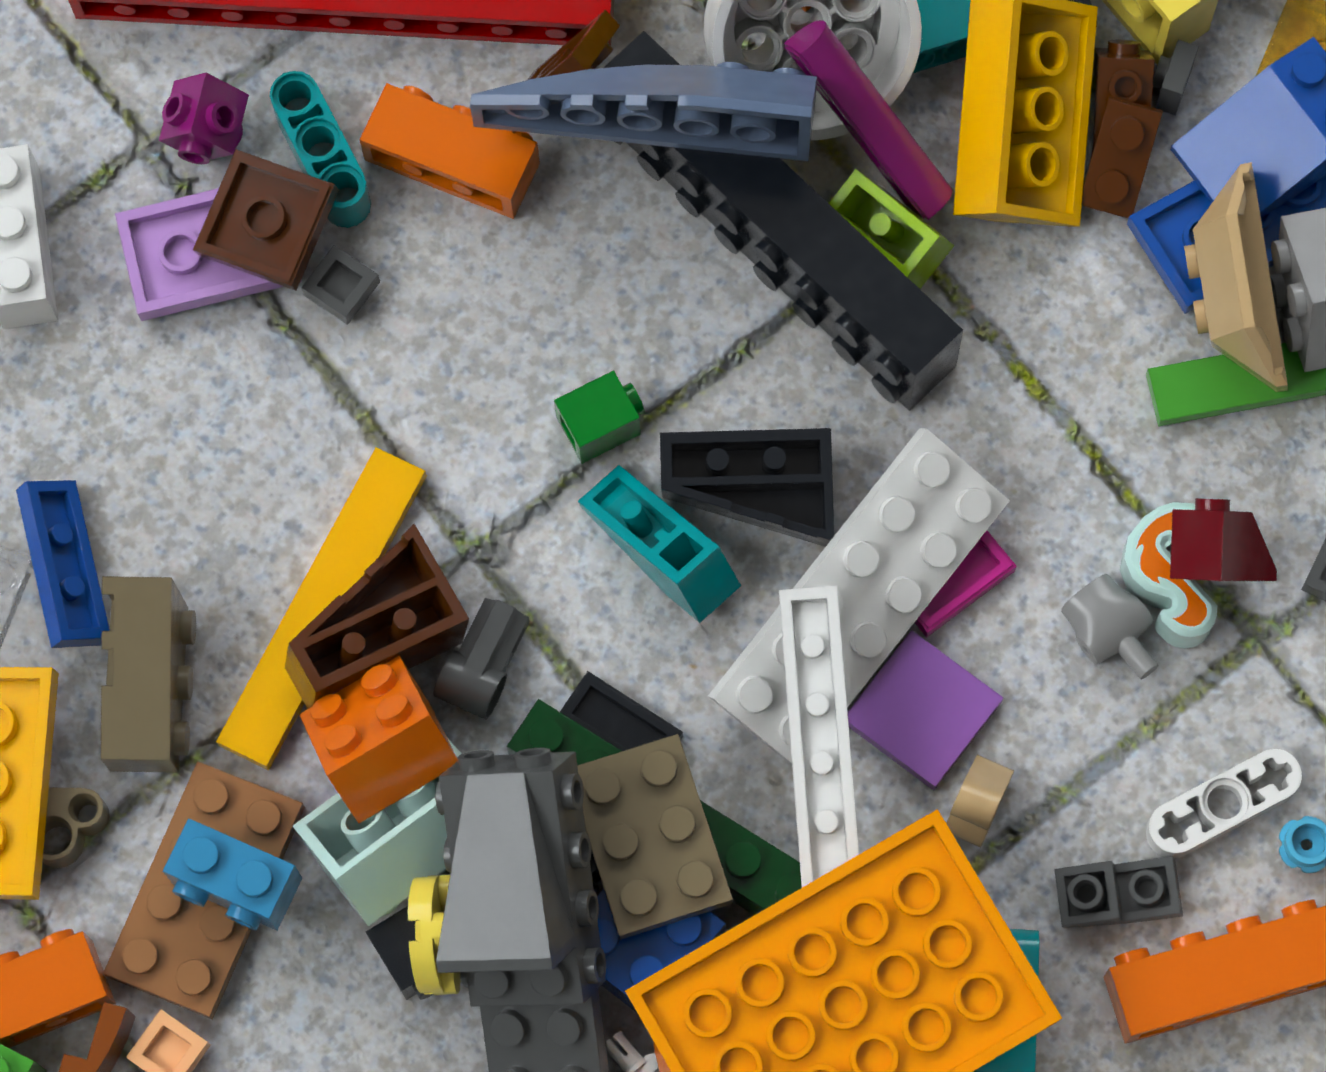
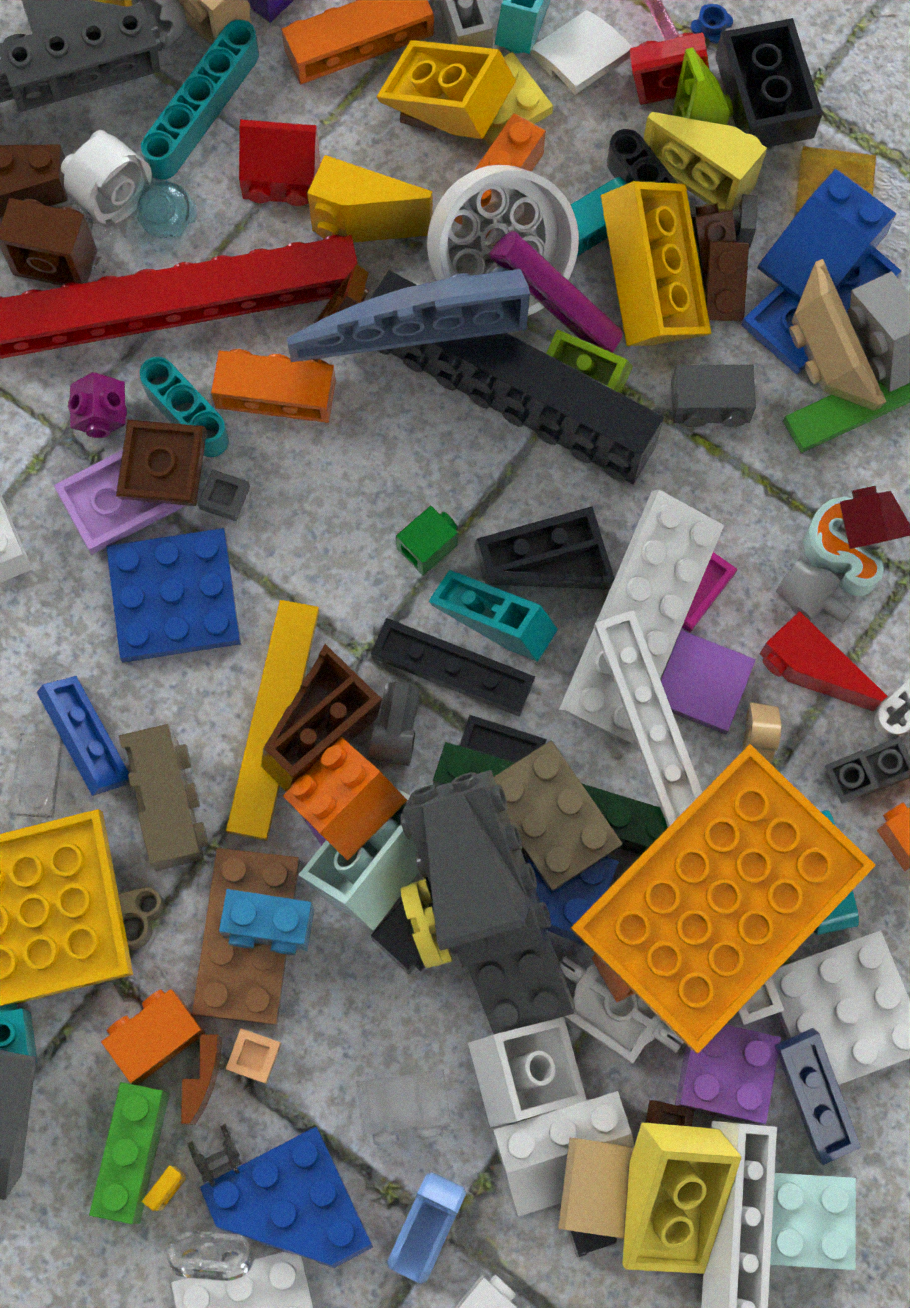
camera: 20 degrees left, 0 degrees up
none -> blue plate [106,528,241,663]
none -> black plate [371,618,535,717]
none -> dark grey brick [671,364,756,427]
none -> red slope [760,611,888,712]

